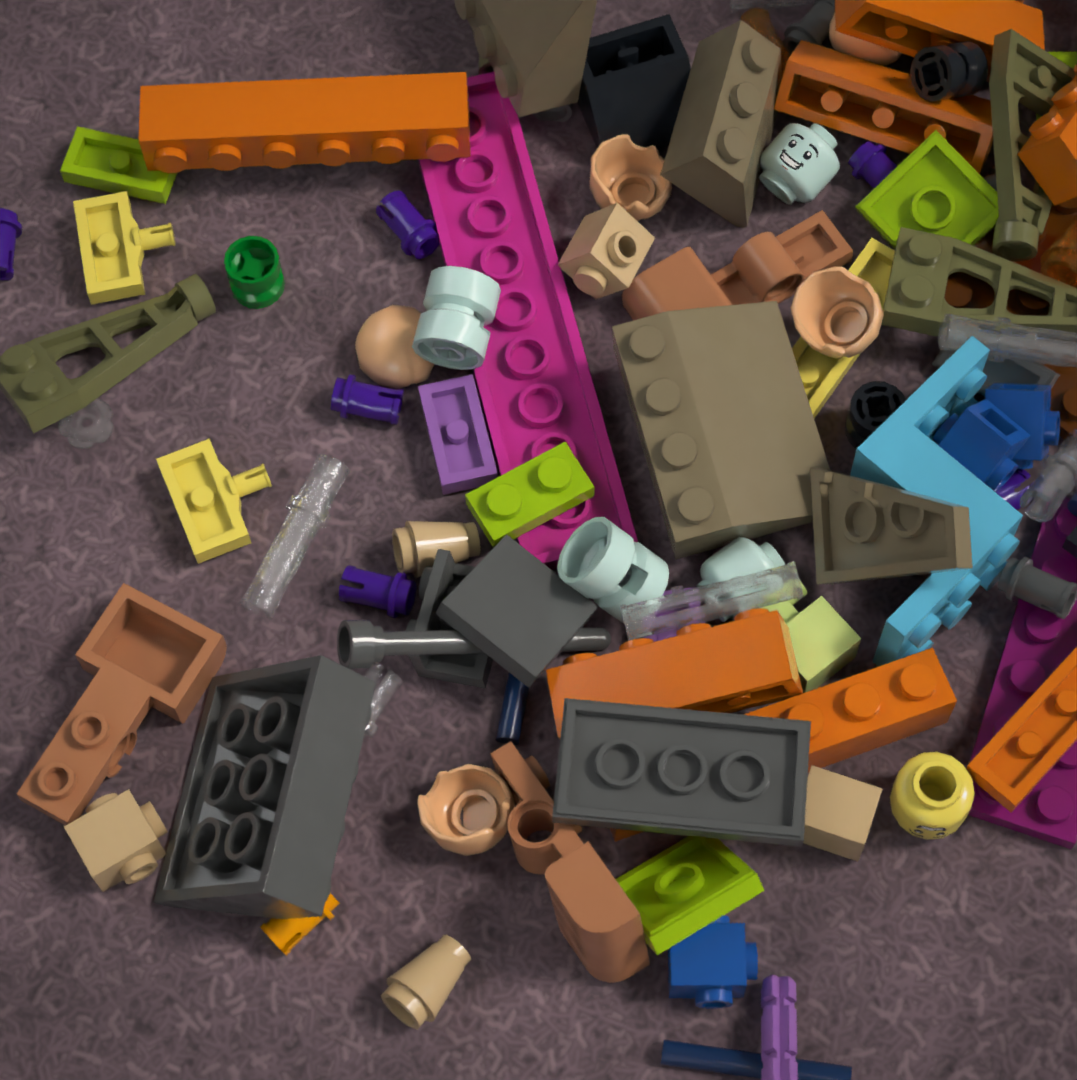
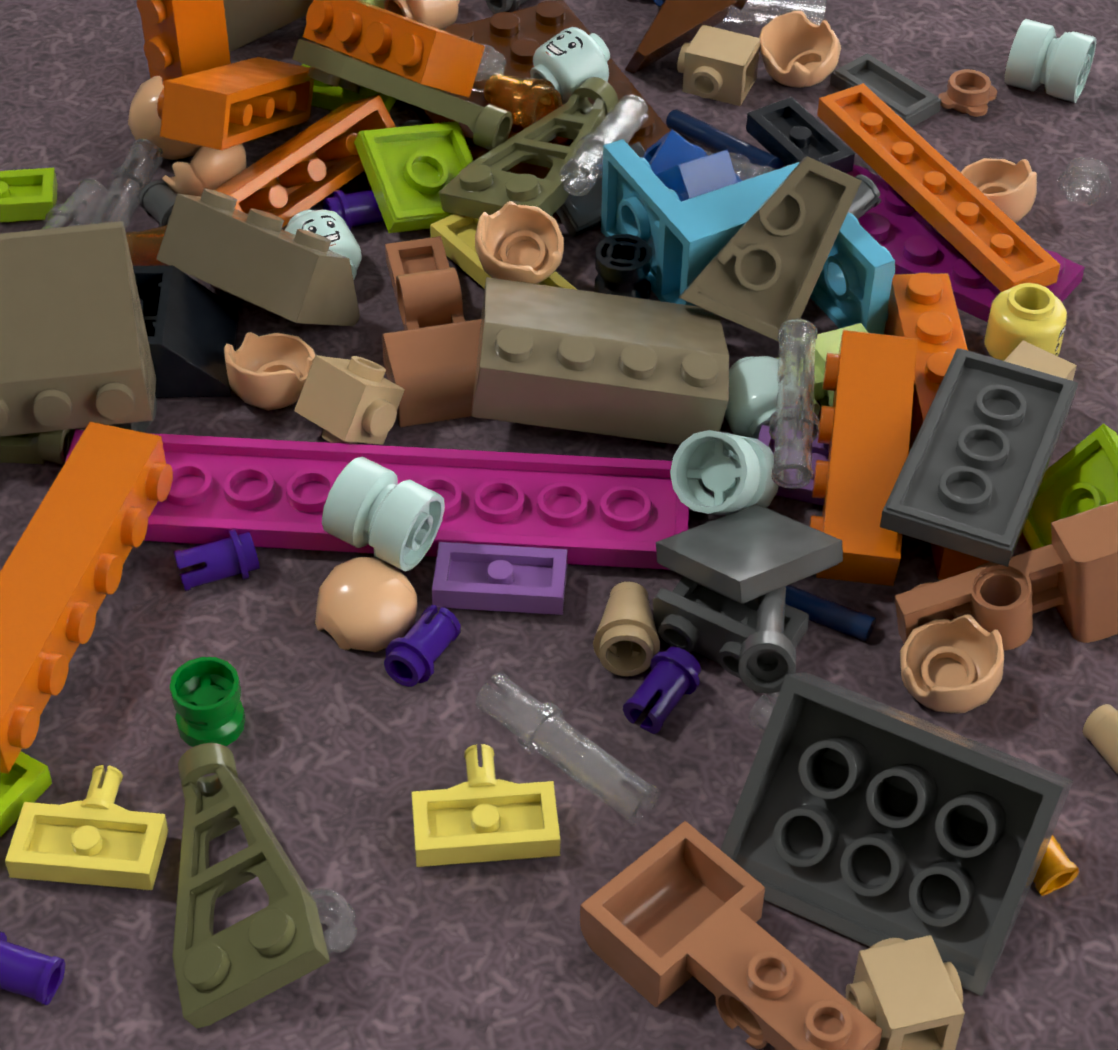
camera: 75 degrees left, 20 degrees down
lime plate [465,442,595,548] -> none
black wheel [910,41,988,102] -> none

